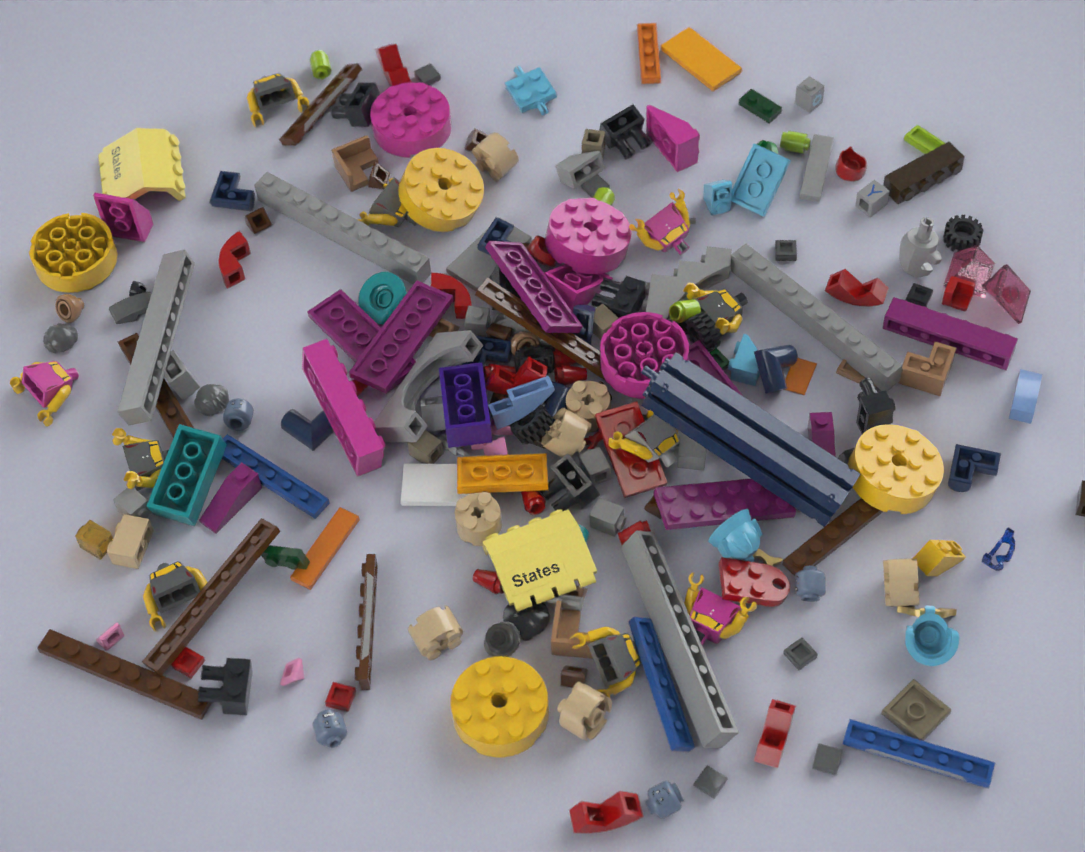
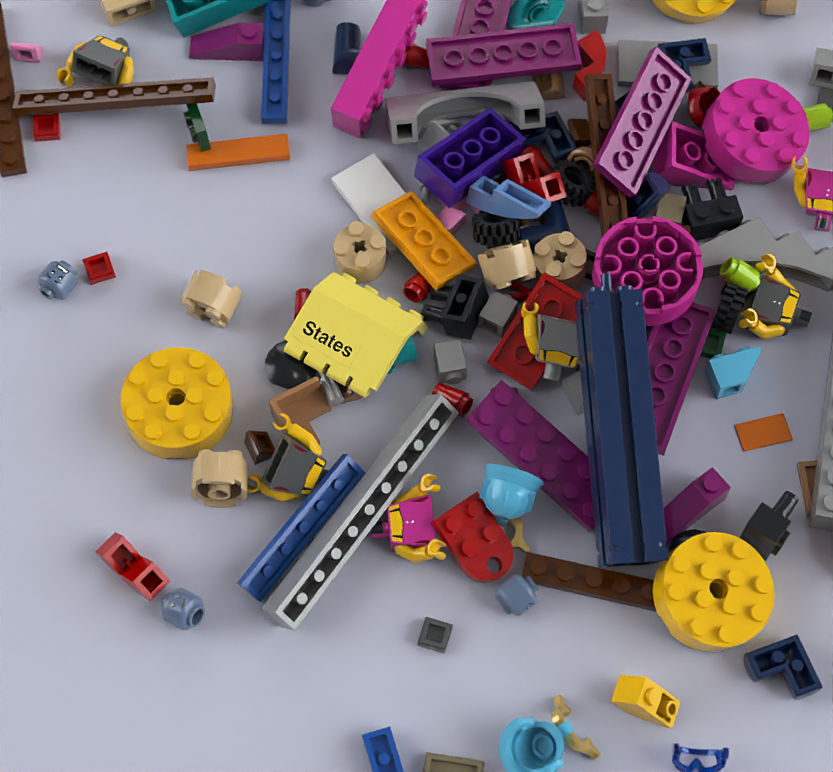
camera: 50 degrees right, 10 degrees up
black brick [198,658,253,715] -> none
bright pink slope [280,658,304,686] -> none
reddish brown plate [355,554,378,690] -> none
dark tan brick [407,430,444,464] -> none
light grey brick [464,306,491,337] -> none
dark grey hair [484,621,521,657] -> none
red cone [554,365,587,385] -> none
dark grey slope [693,765,728,798] -> none
dark blue brick [754,345,798,394] -> none
brick [754,699,796,768] -> none
dark grey tile [812,743,842,775] -> none
tan brick [883,558,919,607] -> none

